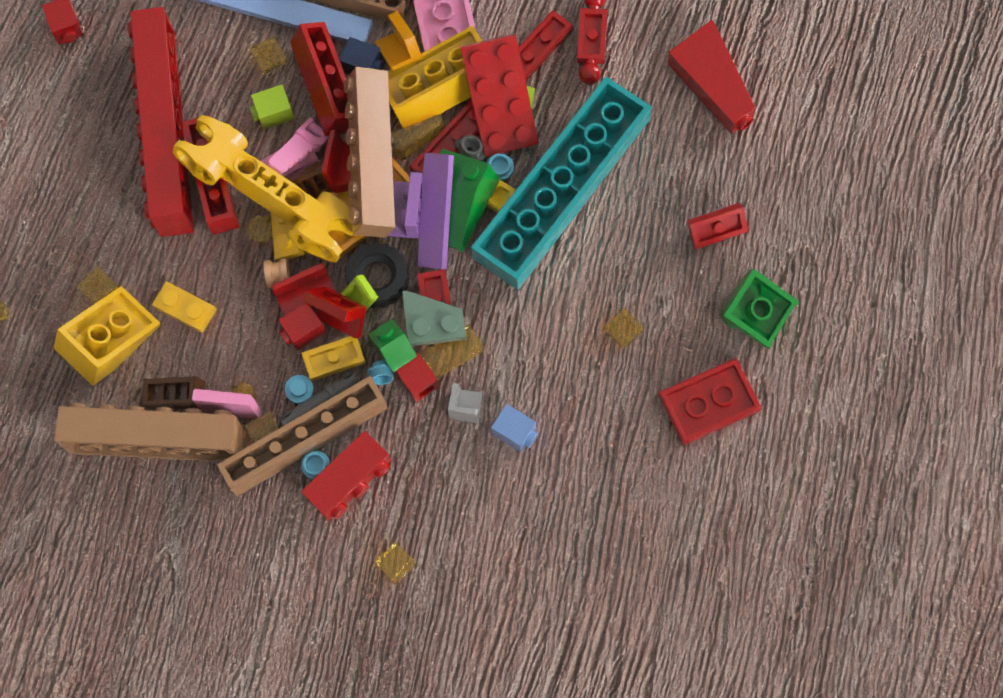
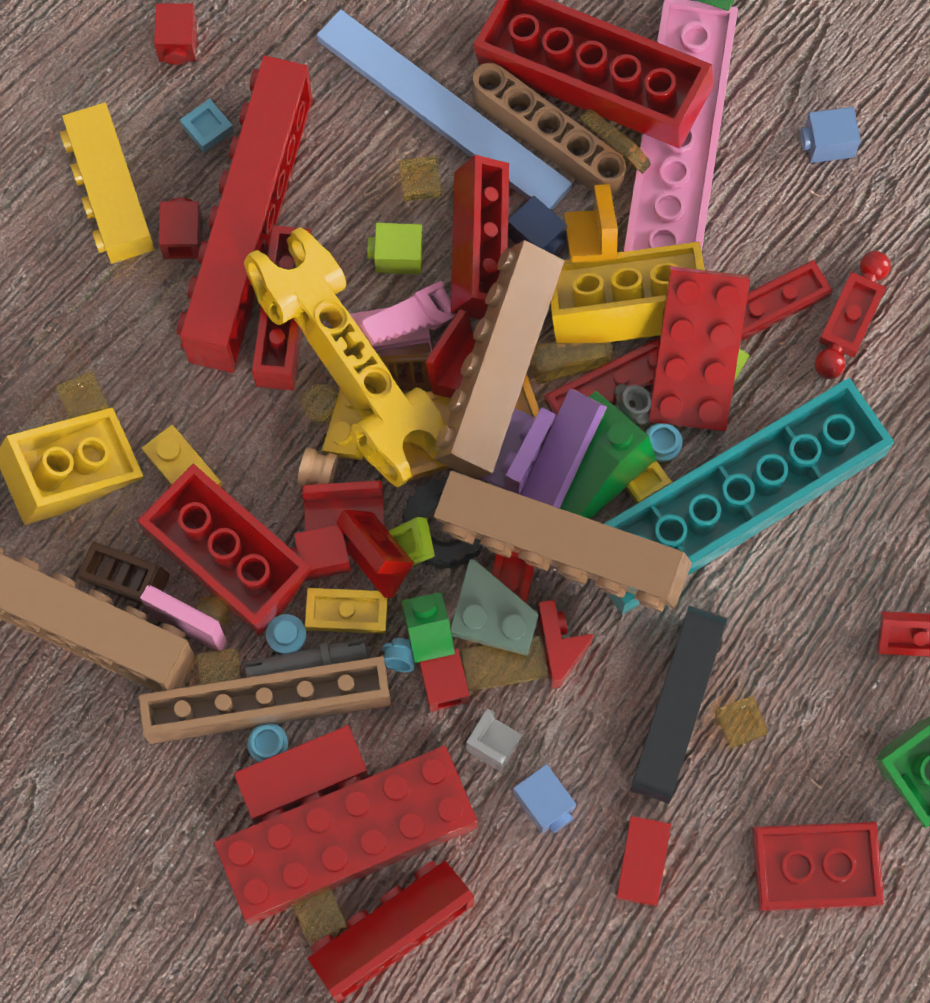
camera: 15 degrees right, 0 degrees up
none -> yellow brick [60,102,155,264]
none -> red slope [137,463,311,636]
none -> red brick [159,197,203,259]
none -> medium azure plate [180,98,234,153]
none -> red brick [214,745,478,925]
none -> red slope [307,861,474,1003]
none -> medium nougat brick [434,471,692,612]
none -> red slope [537,600,594,689]
none -> red tile [616,816,671,907]
none -> black beam [630,605,728,804]

